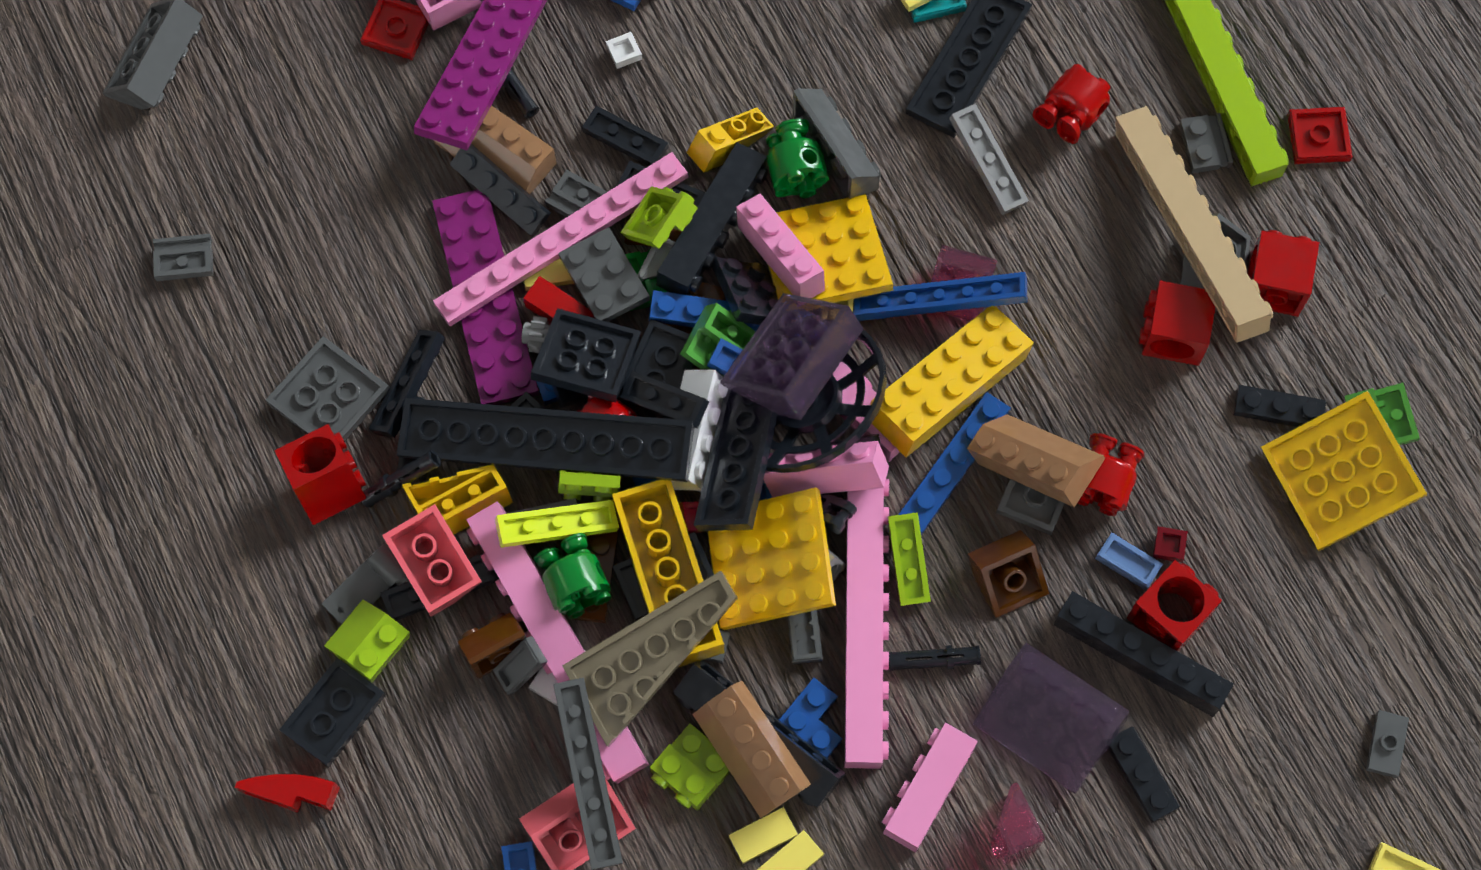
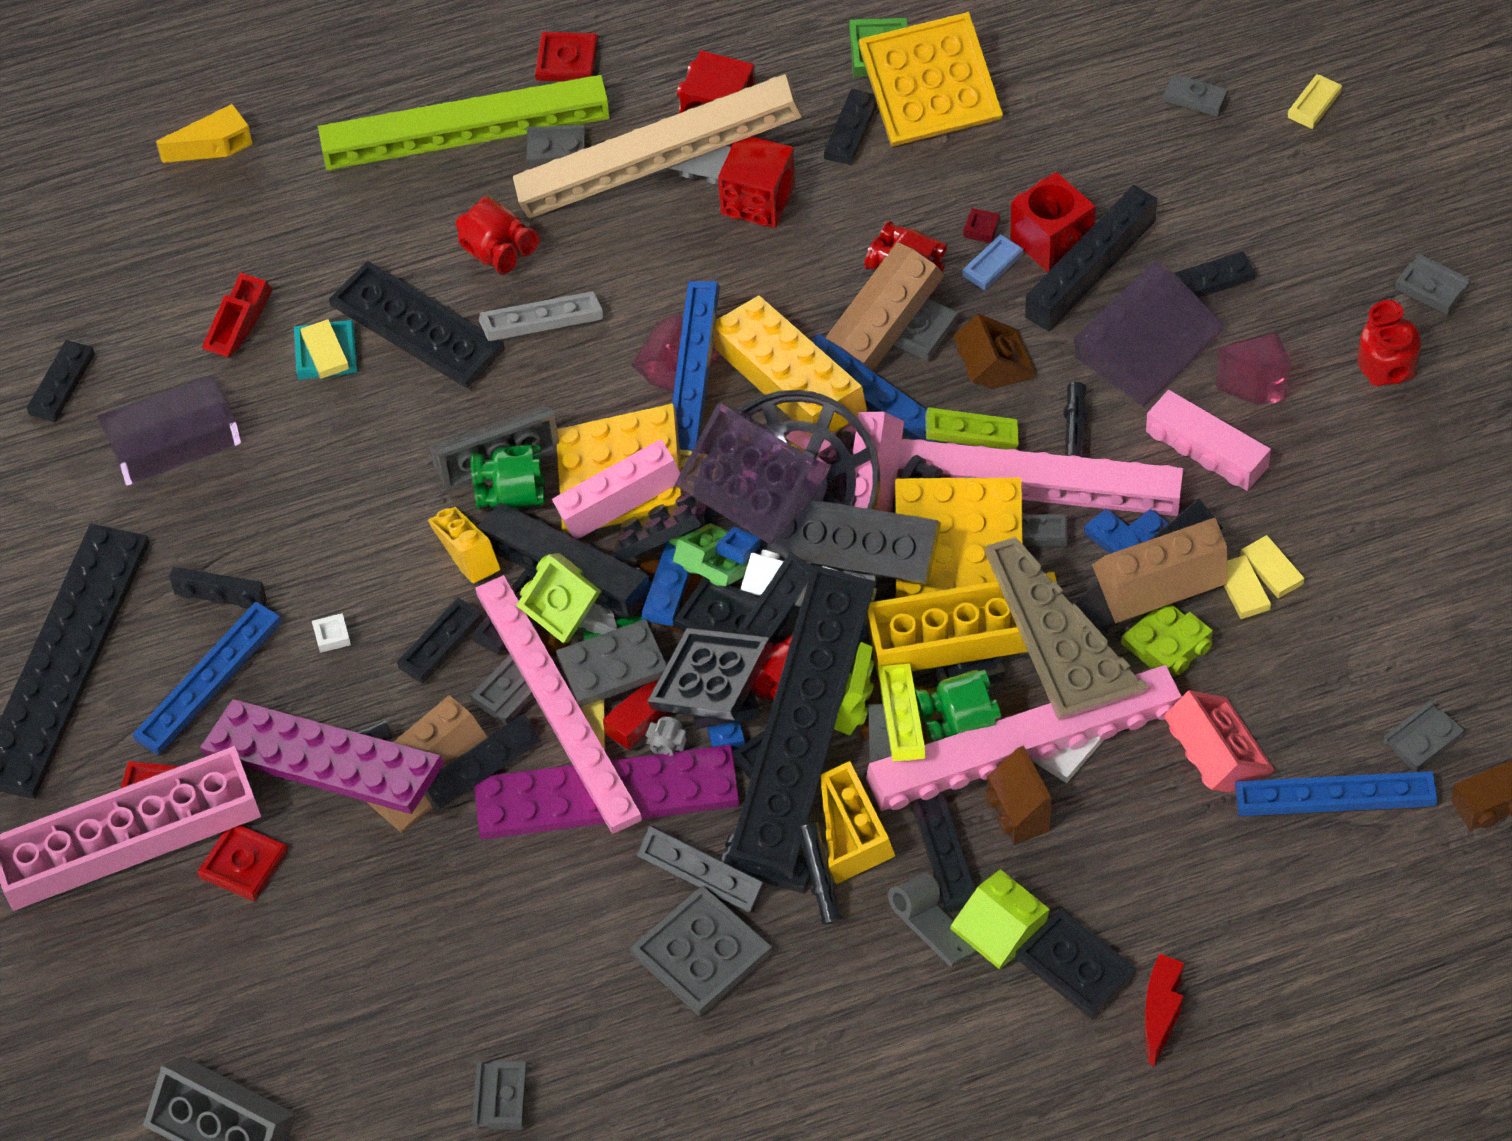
camera: 80 degrees left, 15 degrees down
red brick [274,424,366,525] -> none
coral slope [382,504,482,617] -> none
dark grey tile [493,636,548,695] -> none
dark grey plate [553,677,623,870] -> none

